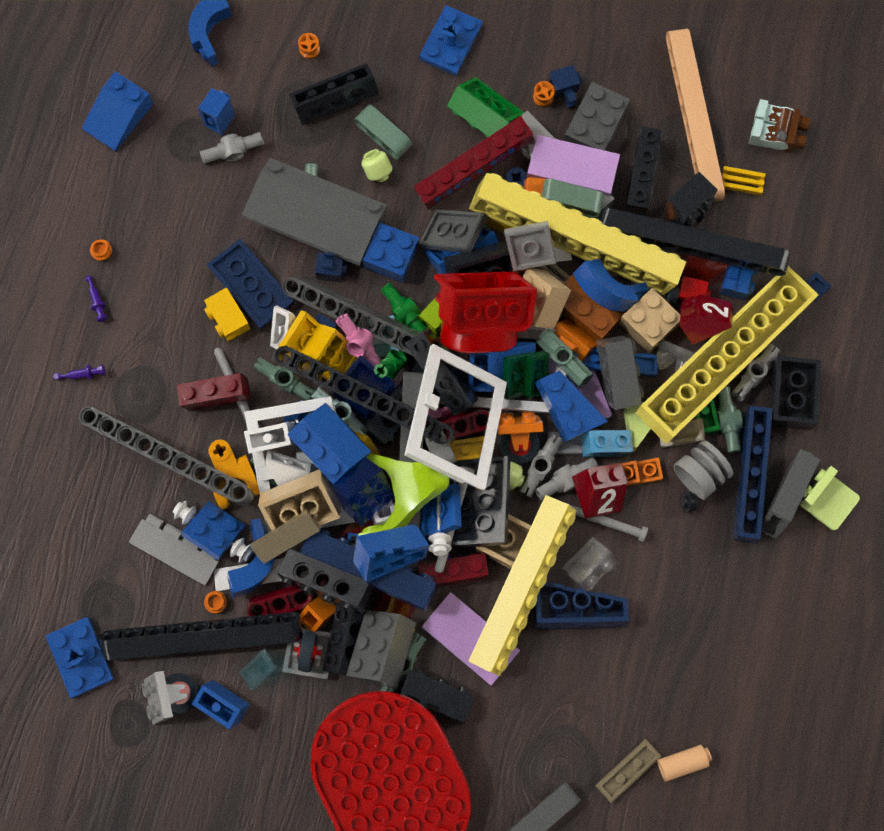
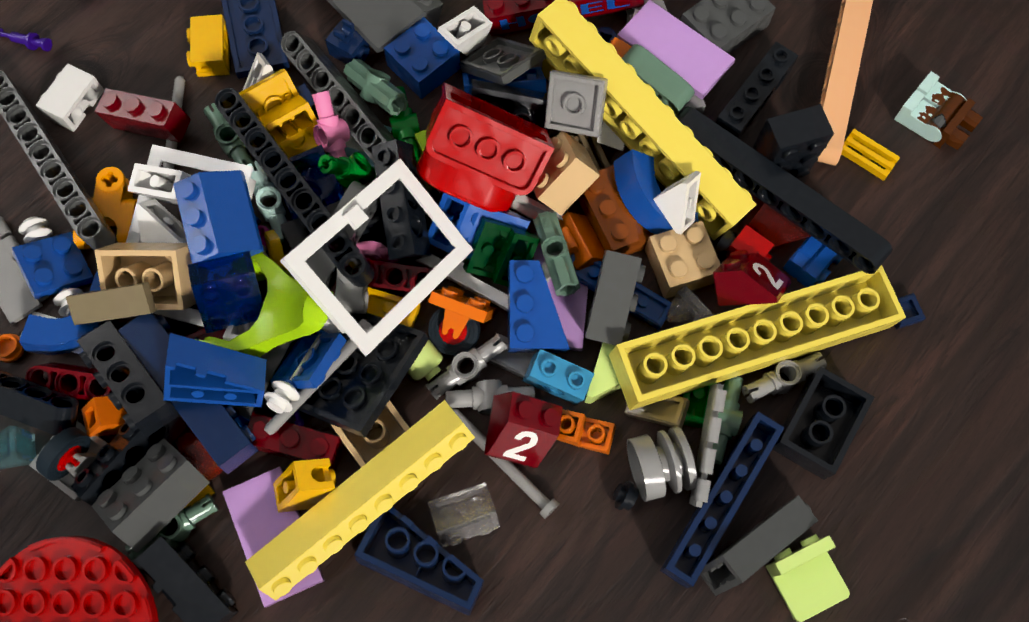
camera: 25 degrees right, 5 degrees down
none -> white brick [36,63,104,132]
none -> yellow brick [273,458,336,513]
none -> sand green piece [344,58,408,116]
none -> white slope [437,6,493,55]
none -> white slope [653,171,701,235]
none -> light grey windscreen [689,384,727,508]

